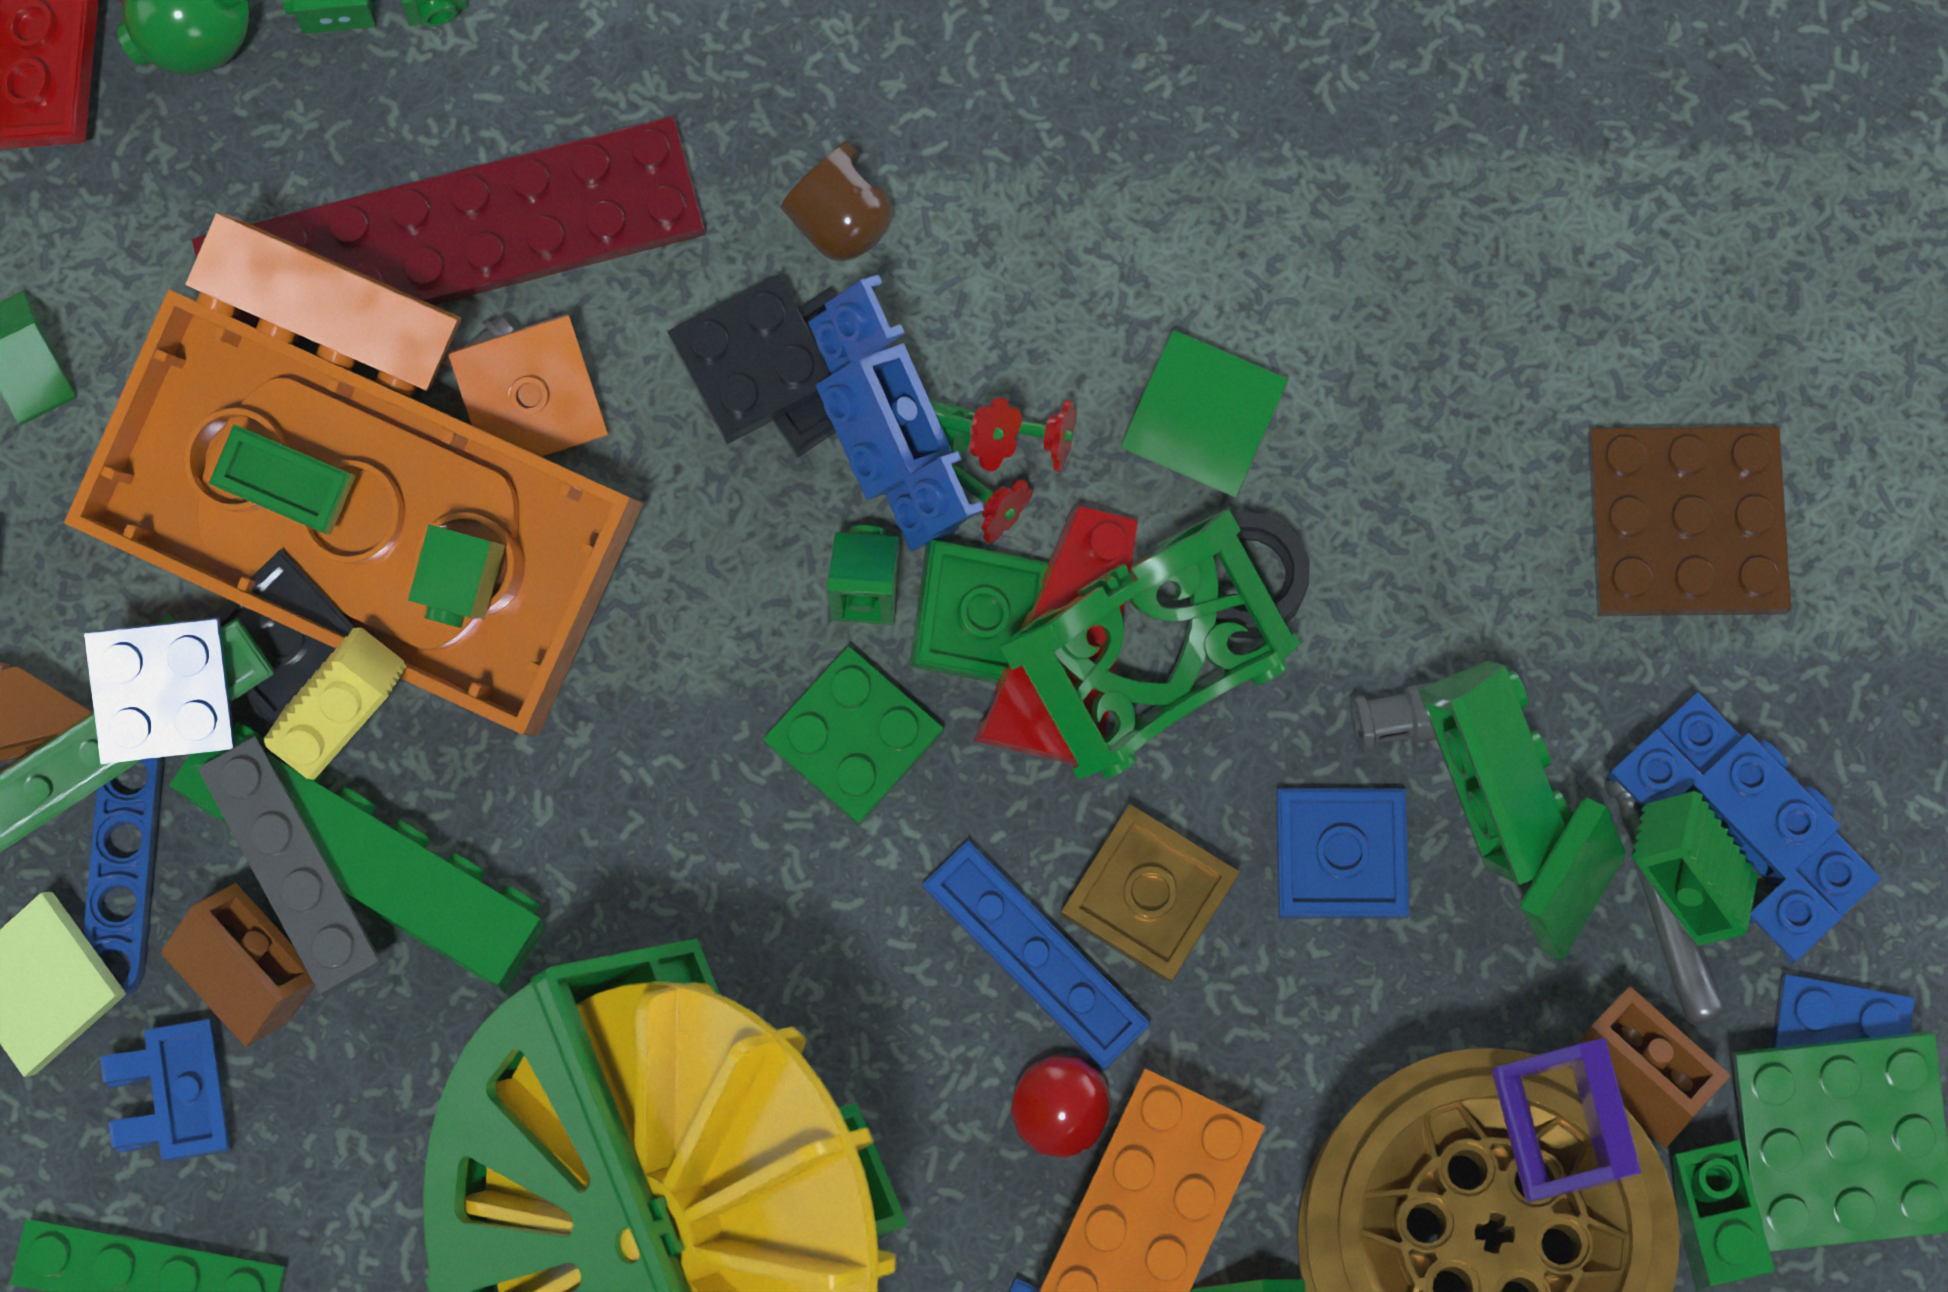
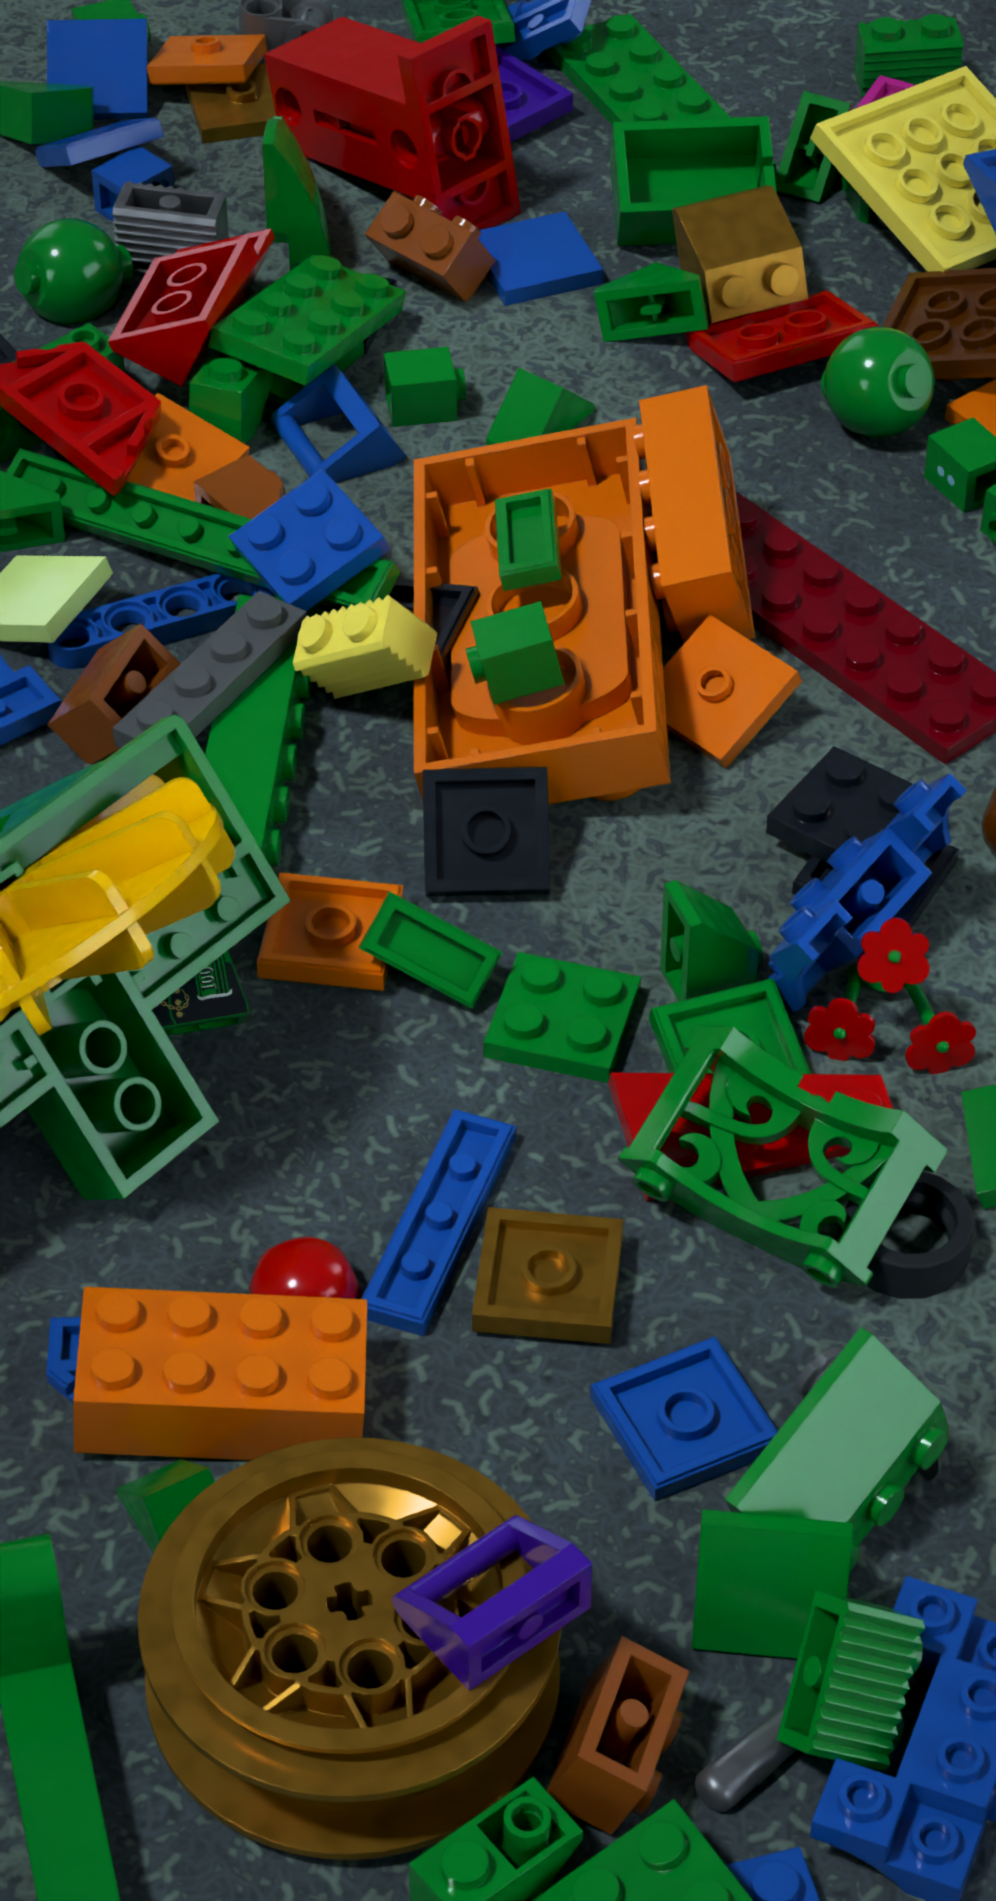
camera: 65 degrees right, 30 degrees down
none -> orange plate [257,873,404,991]
none -> green tile [358,891,503,1009]
none -> black plate [423,767,550,896]

